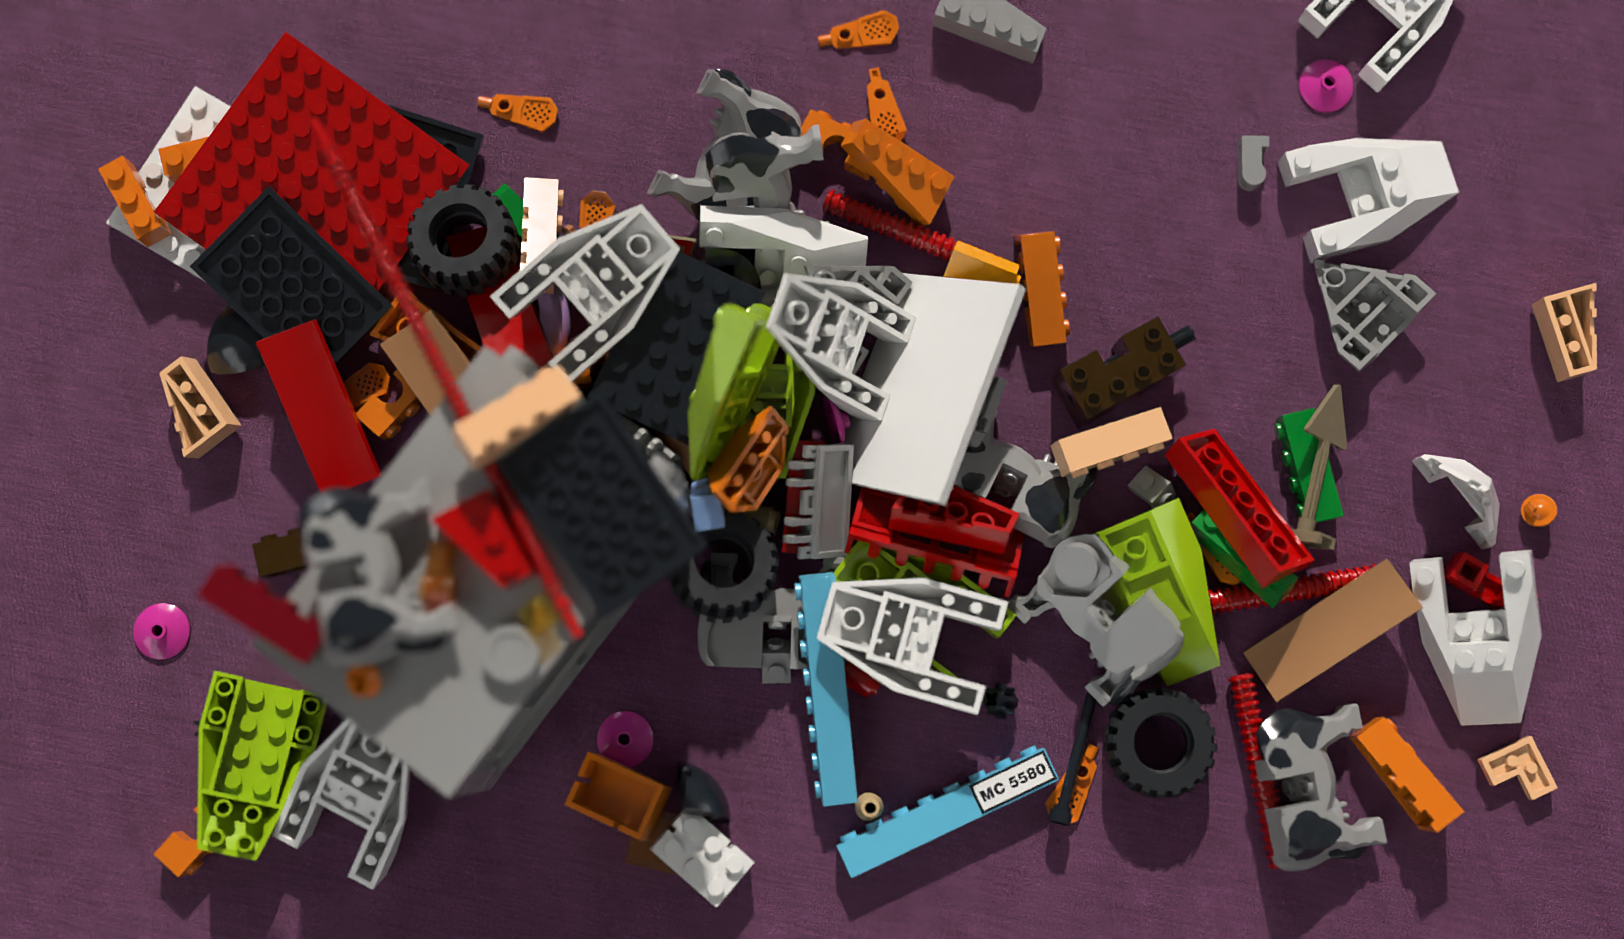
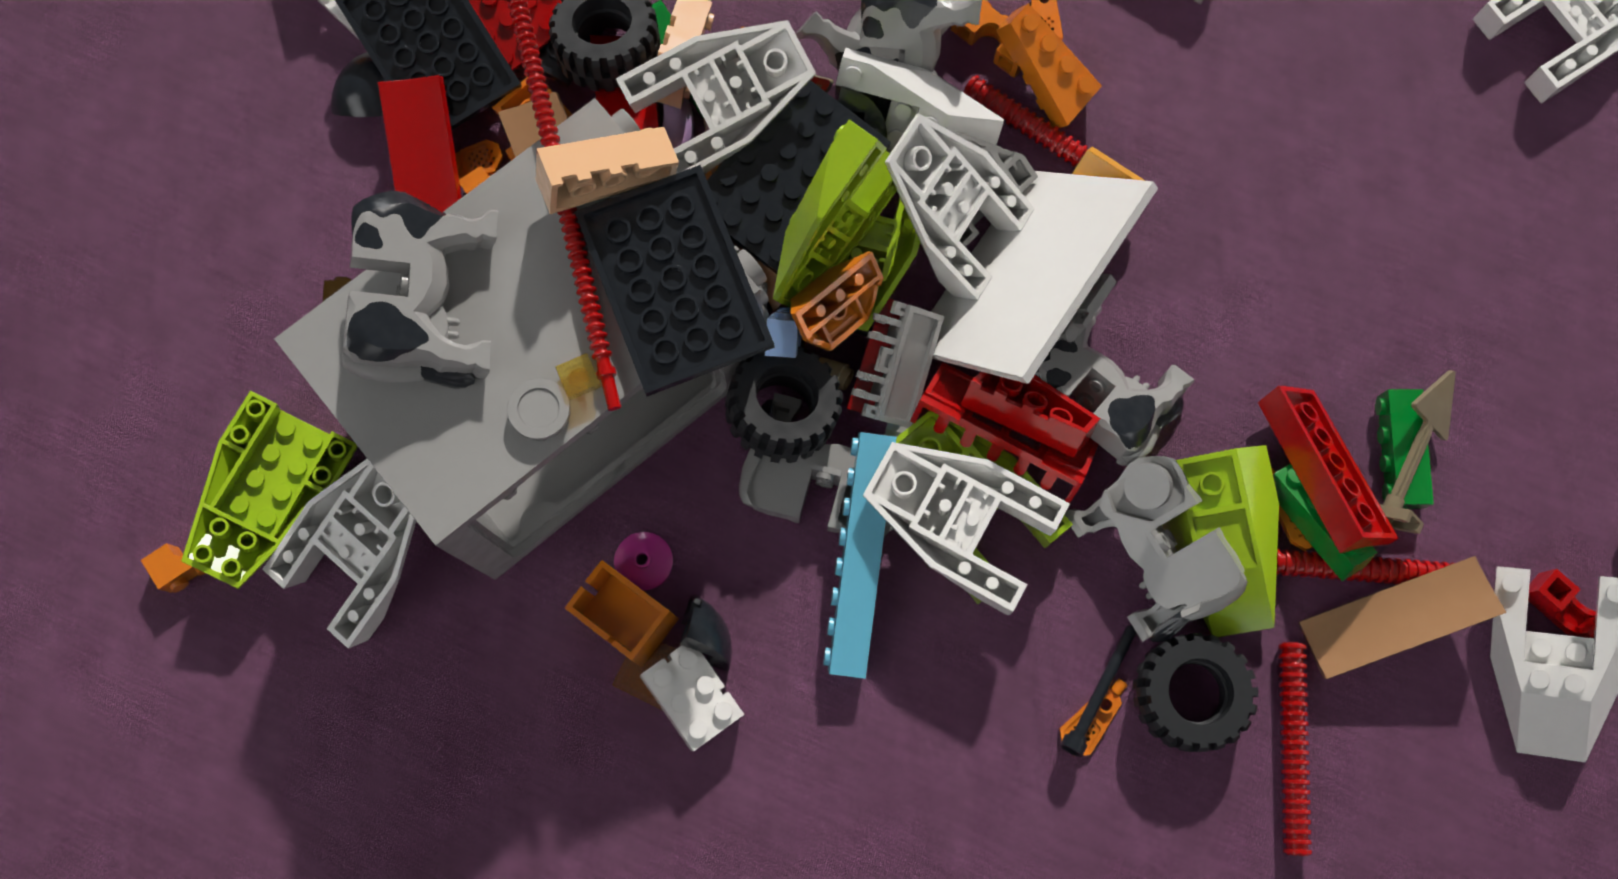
camera: 15 degrees right, 5 degrees down
dark pink dish [133,603,191,660] -> none
light nougat wedge [159,356,242,459] -> none
dark red wedge [196,562,323,666] -> none
orange hat [346,664,381,698] -> none
clear orange piece [419,540,458,604] -> none
red wedge [430,489,536,591] -> none
light grey bracket [762,638,791,683] -> none
dark pink dish [823,396,850,444] -> none
medium azure brick [837,745,1059,878] -> none
red brick [844,661,882,698] -> none
tan cone [855,793,883,821] -> none
black gear [983,683,1019,719] -> none
orange wedge [1013,231,1070,347] -> none
light nougat wedge [1050,407,1173,479] -> none
dark brown piece [1051,316,1196,429] -> none
light grey bracket [1127,466,1176,509] -> none
light grey leg [1236,136,1269,191] -> none
light grey animal [1255,704,1387,872] -> none
white wedge [1277,138,1459,263] -> none
dark pink dish [1299,59,1353,112] -> none
light grey wedge [1313,259,1437,372] -> none
orange wedge [1349,717,1464,833] -> none
white wedge [1412,454,1500,550] -> none
light nougat plate [1477,736,1557,800] -> none

